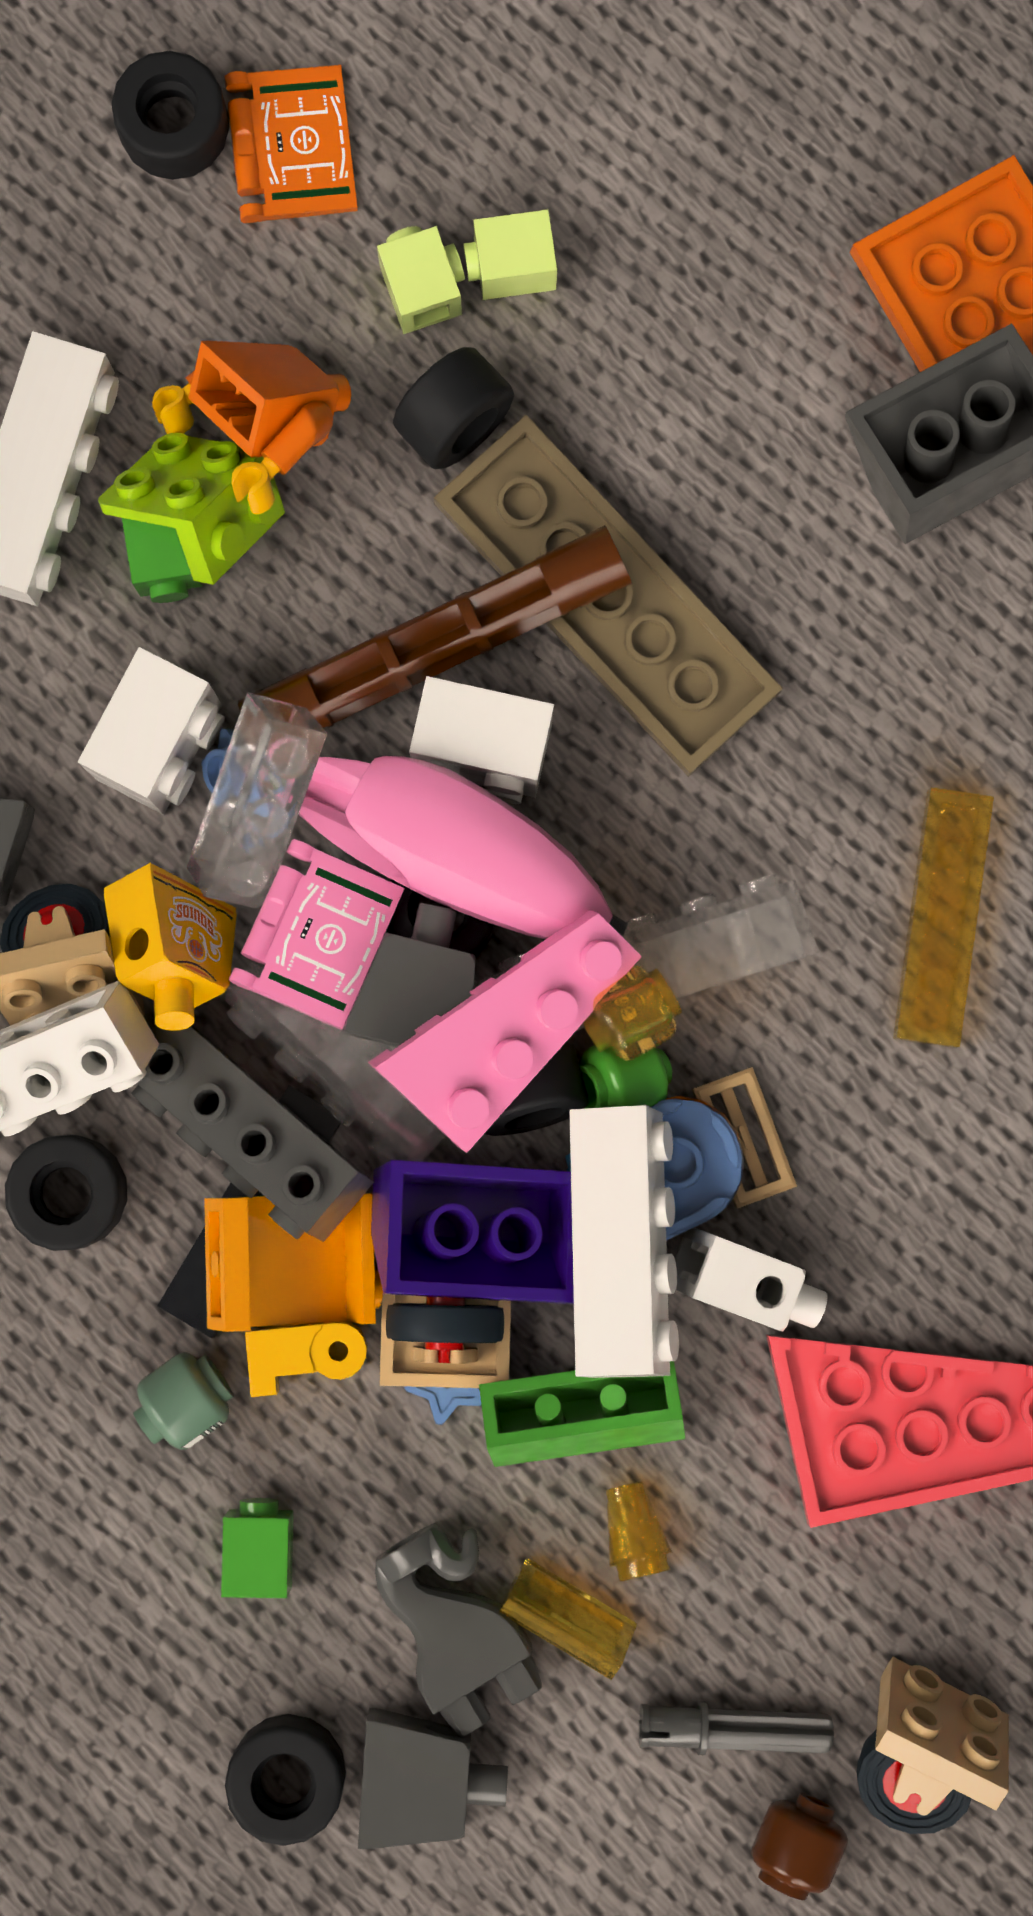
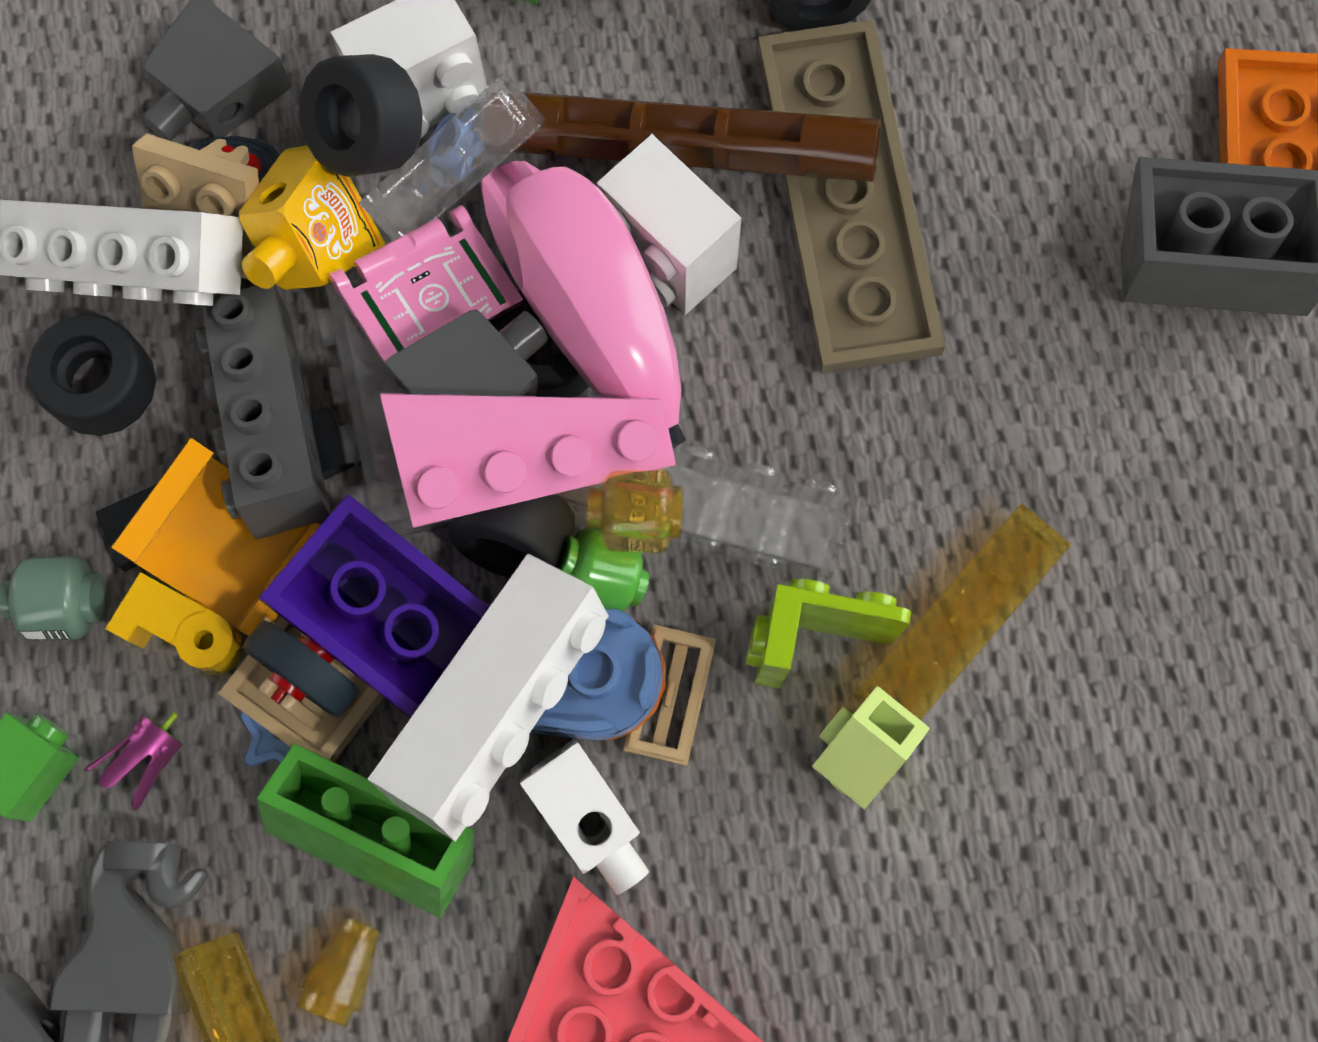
camera: 40 degrees right, 10 degrees down
none -> flat silver piece [82,712,184,810]
none -> black tyre [299,54,423,177]
none -> lime bracket [745,579,911,688]
none -> yellowish green brick [812,686,930,810]

